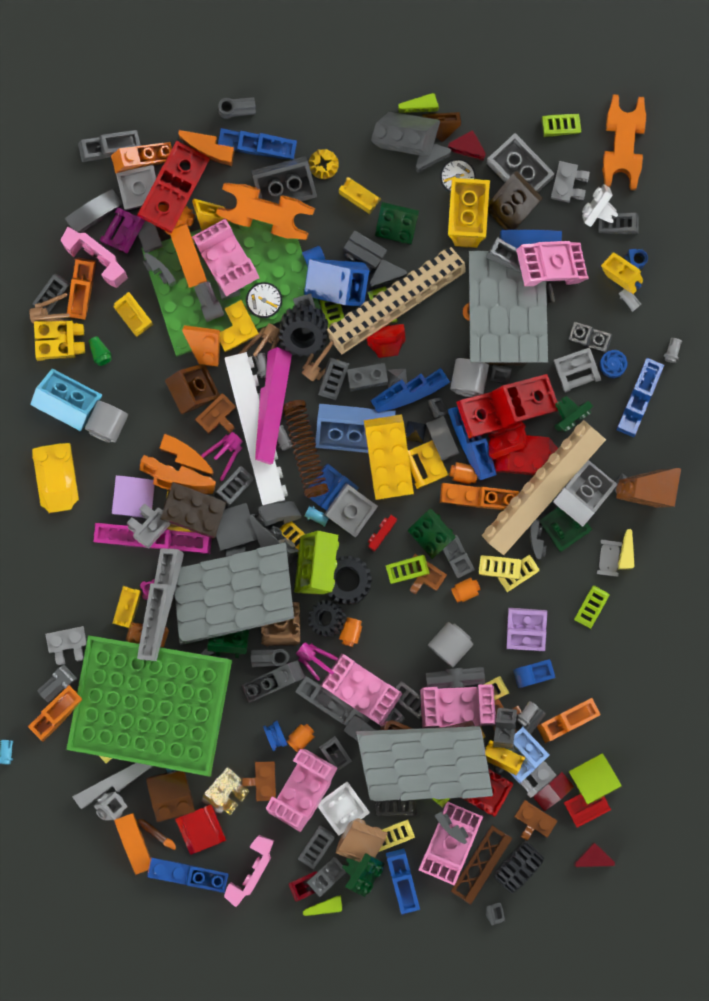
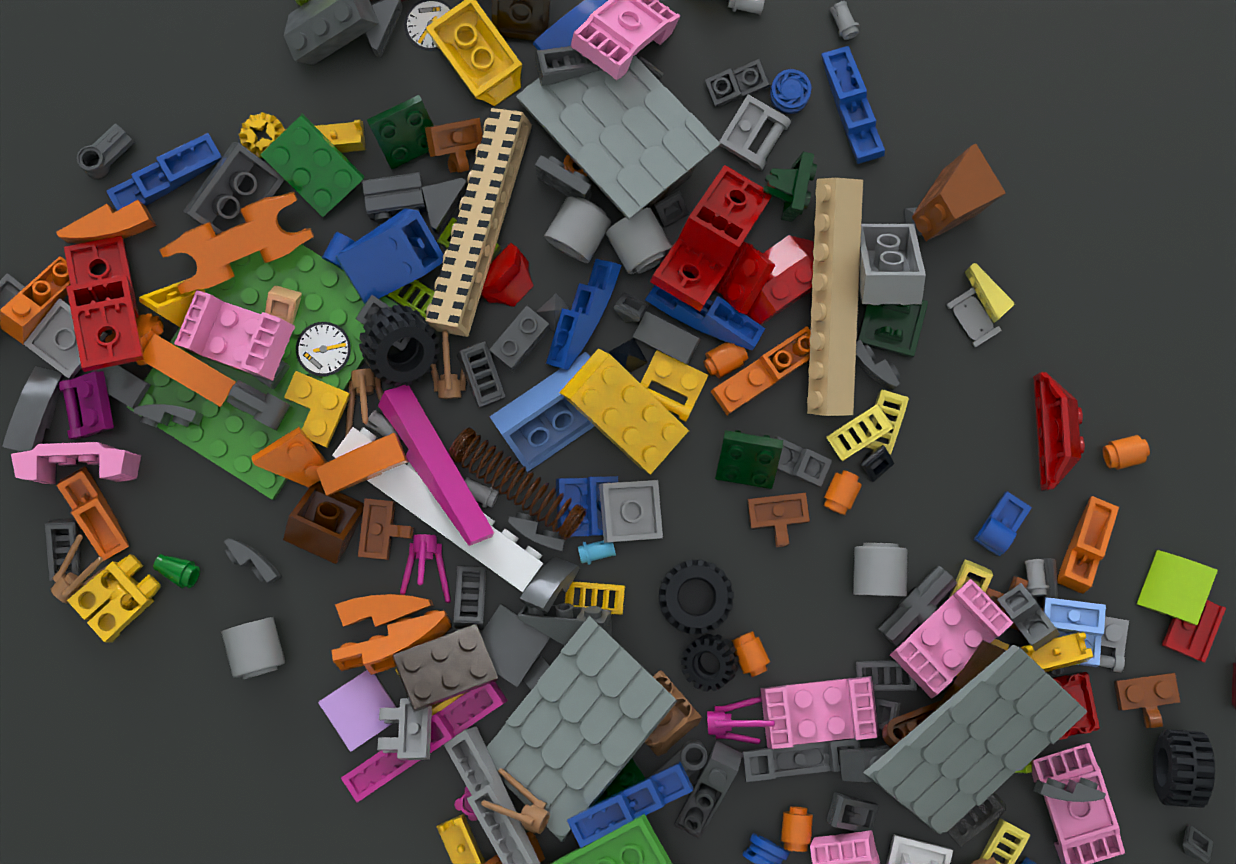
camera: 40 degrees left, 0 degrees up
medium azure slope [30,369,102,431] -> none
yellow slope [32,443,79,513] -> none
yellow hinge [114,292,153,337] -> none
lime slope [294,531,339,594] -> none
red plate [368,515,397,552] -> none
lime slope [386,555,430,584] -> none
reddish brown fence [451,826,512,905] -> none
lavender slope [506,608,547,651] -> none
dark red slope [533,772,574,811] -> none
lime slope [574,585,610,629] -> none
none -> dark grey slope [224,538,282,583]
none -> green plate [260,114,365,217]
none -> light nougat slope [265,286,302,325]
none -> orange slope [316,433,408,496]
none -> dark orange plate [425,118,483,173]
none -> medium nougat plant [481,768,550,834]
none -> dark grey slope [508,512,565,552]
none -> dark grey plate [535,155,592,201]
none -> light grey piece [544,196,611,263]
none -> blue slope [567,762,694,848]
none -> black slope [861,445,895,482]
none -> red wedge [1033,372,1085,491]
none -> orange brick [1103,435,1150,470]

